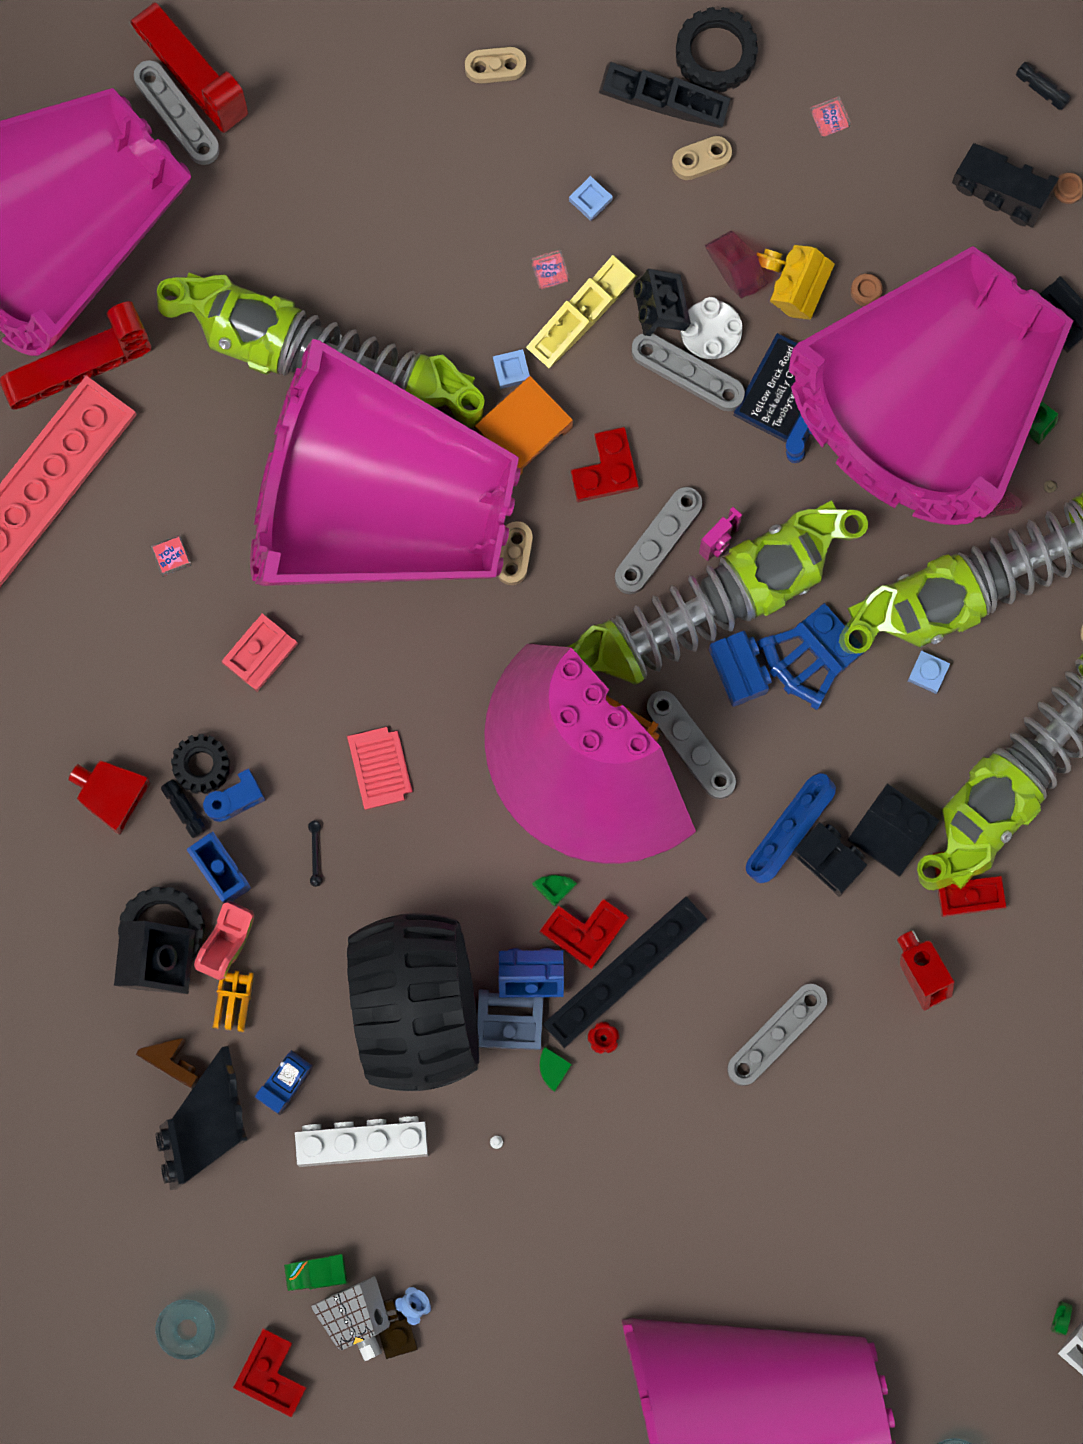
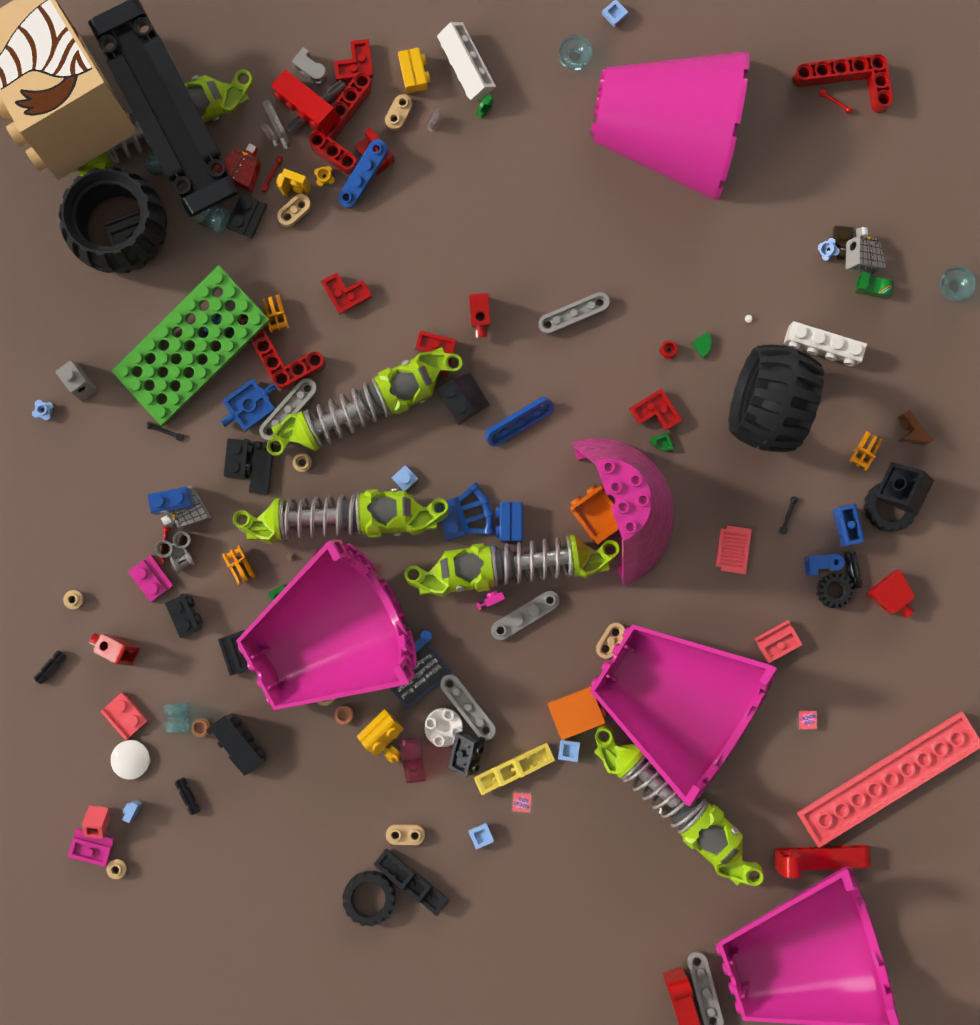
camera: 155 degrees left, 5 degrees up
black piece [155,1046,247,1190] -> none
coral animal [194,901,254,980] -> none
red plate [233,1328,307,1418] -> none
blue leg [254,1050,313,1115] -> none
tan plate [465,47,526,83] -> none
sand blue plate [477,989,543,1050] -> none
blue brick [499,948,564,998] -> none
black plate [543,896,707,1049] -> none
red plate [570,427,639,503] -> none
light grey plate [646,691,736,799] -> none
black piece [792,822,867,897] -> none
clear tile [810,96,851,138] -> none

